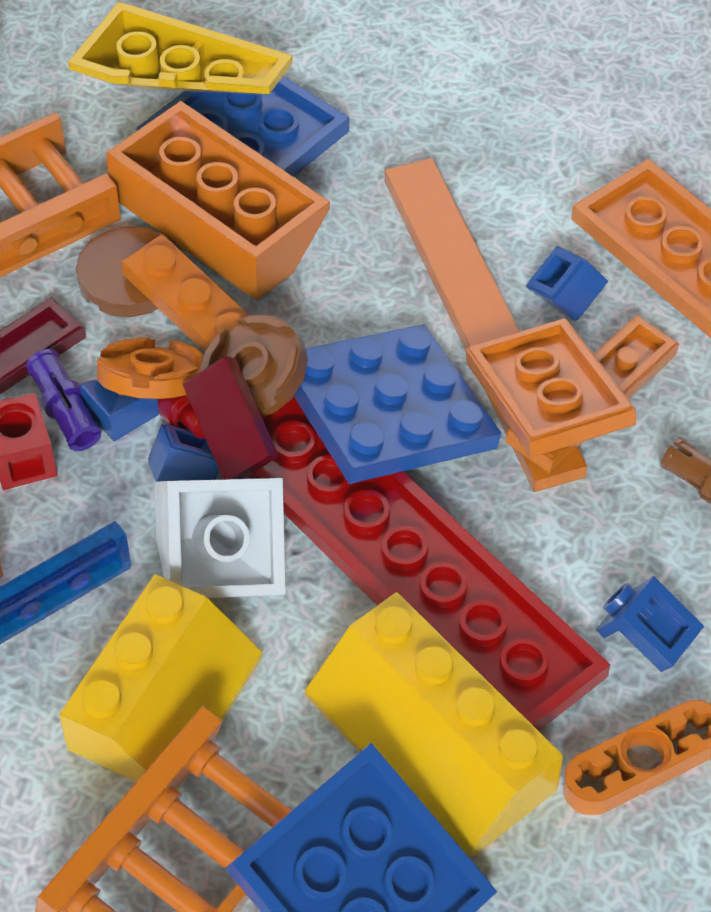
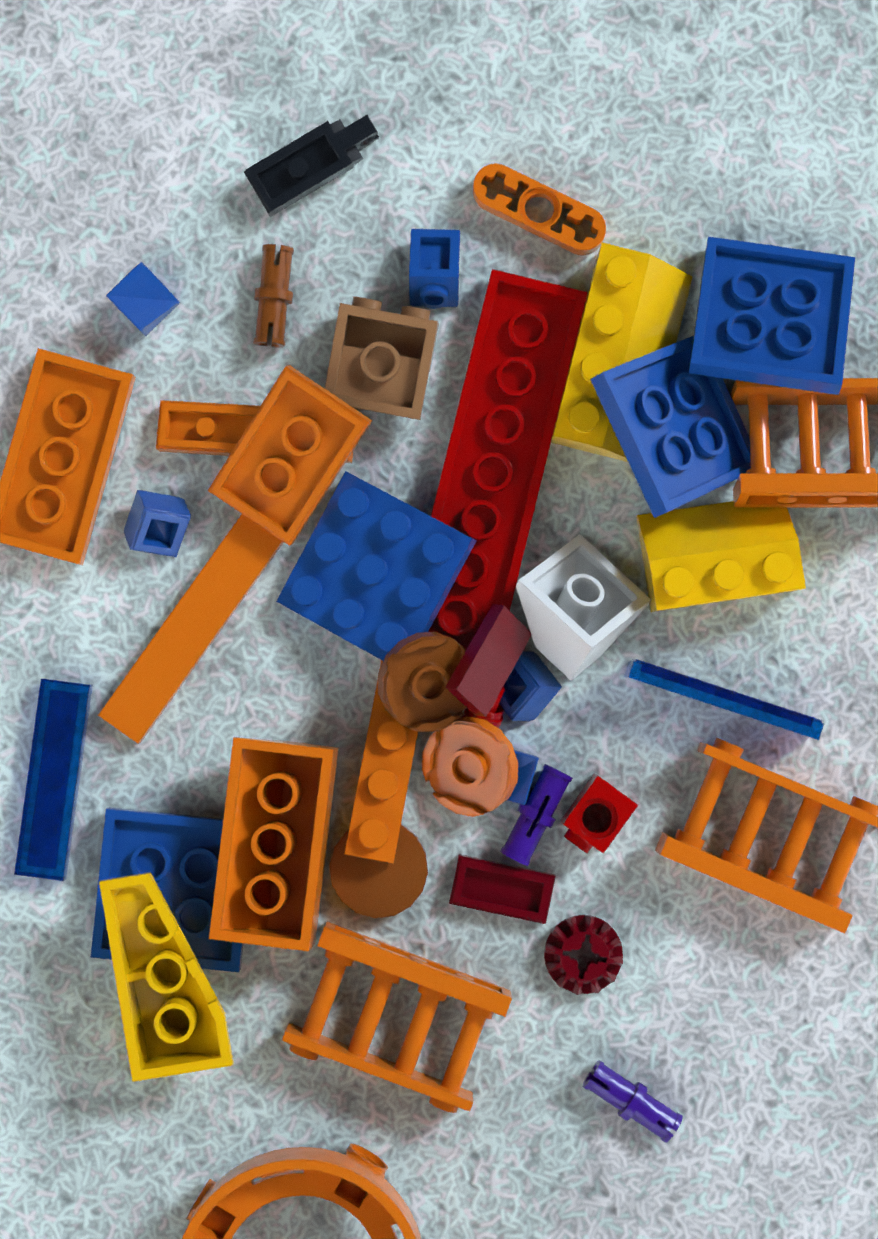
camera: 125 degrees left, 35 degrees up
none -> clear blue tile [14,678,93,881]
none -> medium nougat plate [325,297,439,420]
none -> blue plate [590,336,751,518]

